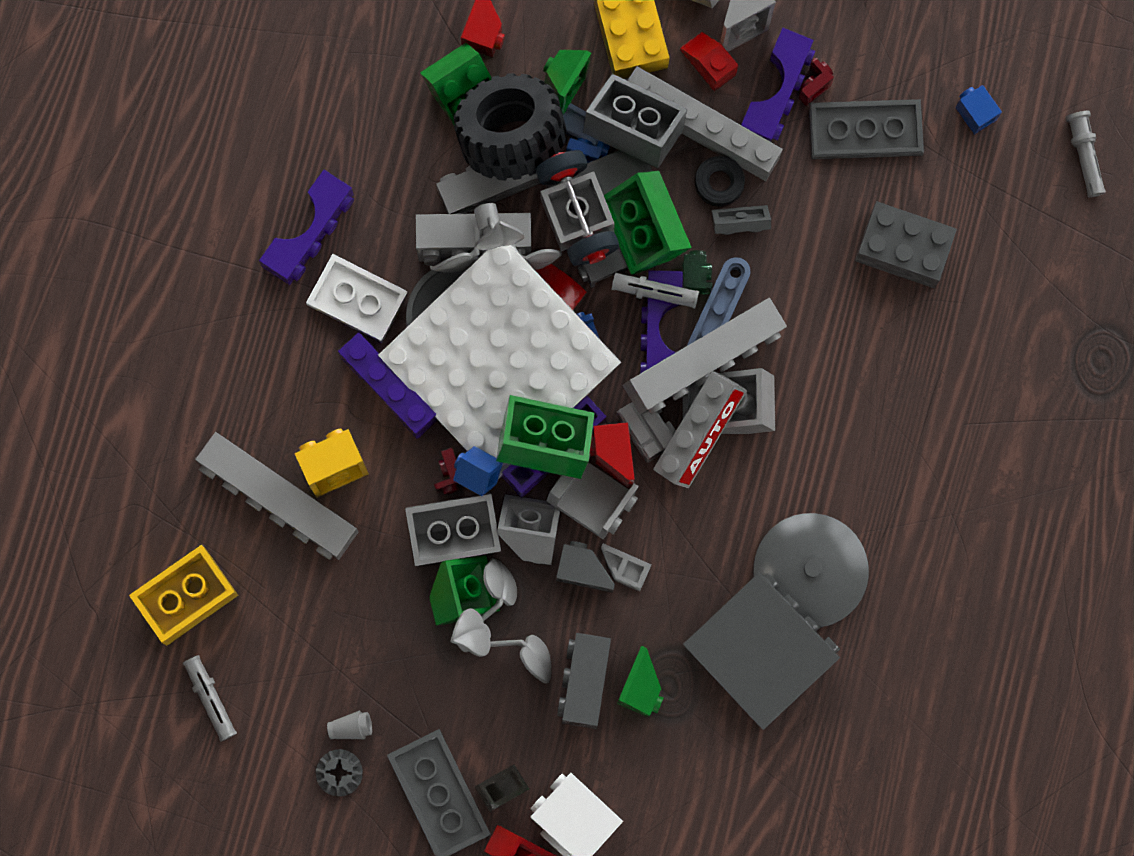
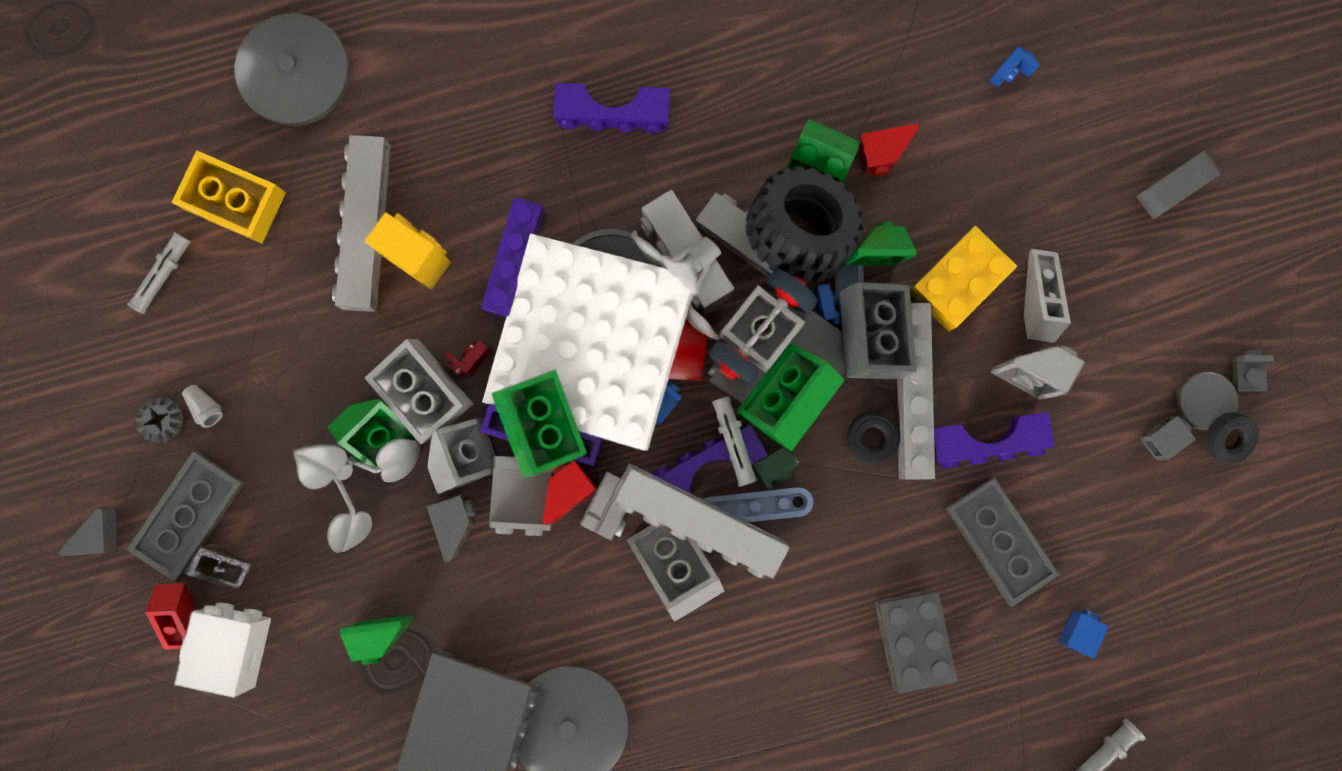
camera: 65 degrees right, 5 degrees up
white plate [306,254,408,343] -> none
blue brick [453,446,503,496] -> none
dark grey brick [557,633,611,729] -> none
light grey tile [601,543,652,592] -> none
light grey brick [653,371,747,488] -> none
red slope [680,32,738,92] -> none
dark grey plate [712,205,771,235] -> none
dark red bracket [799,57,834,107] -> none
none -> dark grey dish [235,13,350,126]

